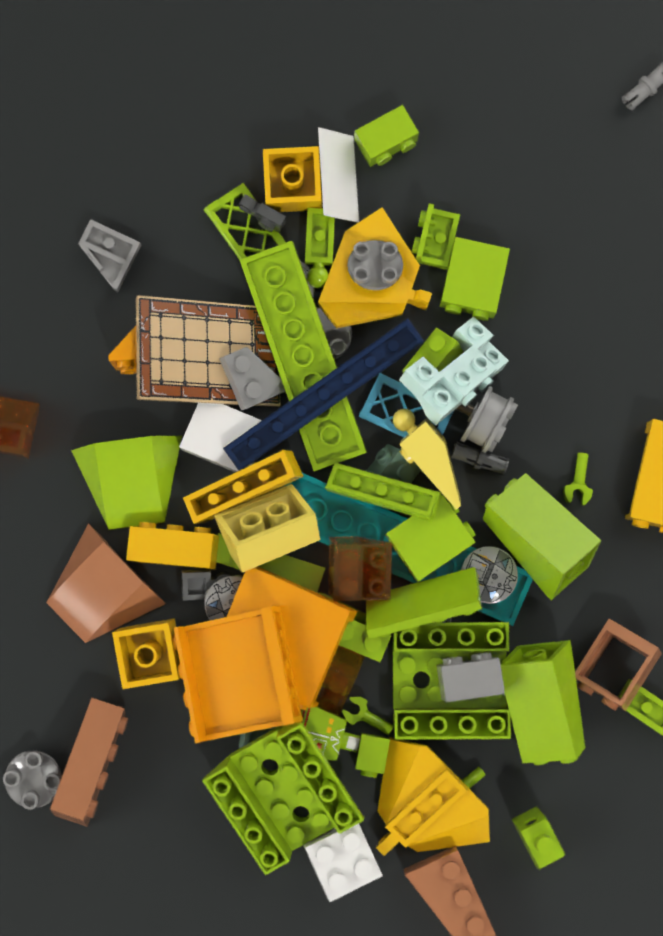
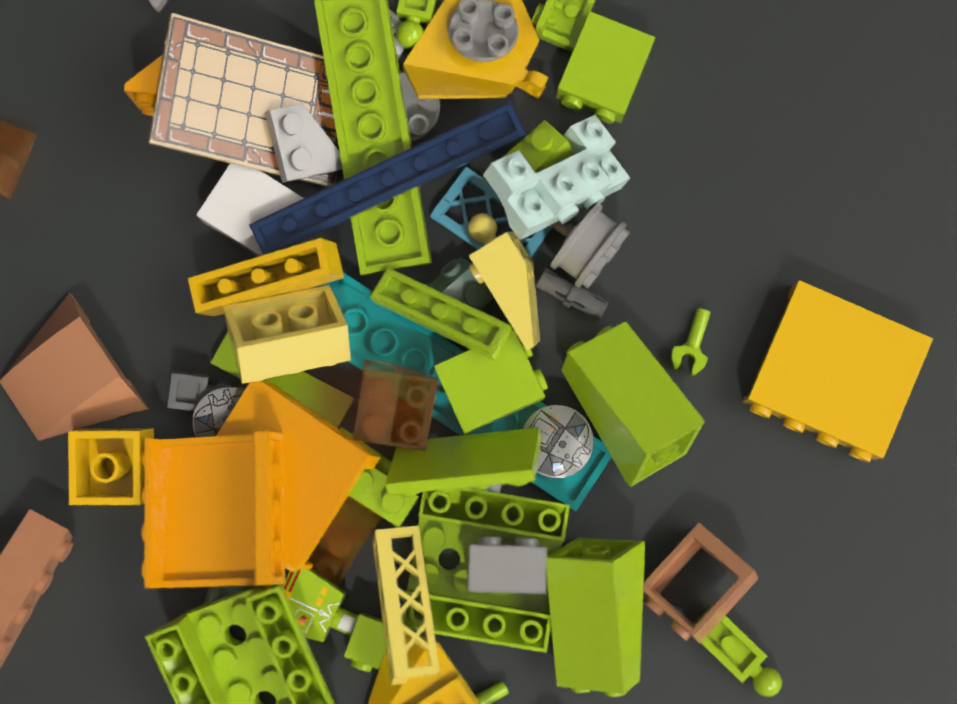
camera: 15 degrees right, 0 degrees up
lime wedge [71,436,183,530] -> none
yellow brick [126,522,219,570] -> none
lime bar [342,696,394,736] -> none
none -> light yellow fence [372,526,440,685]

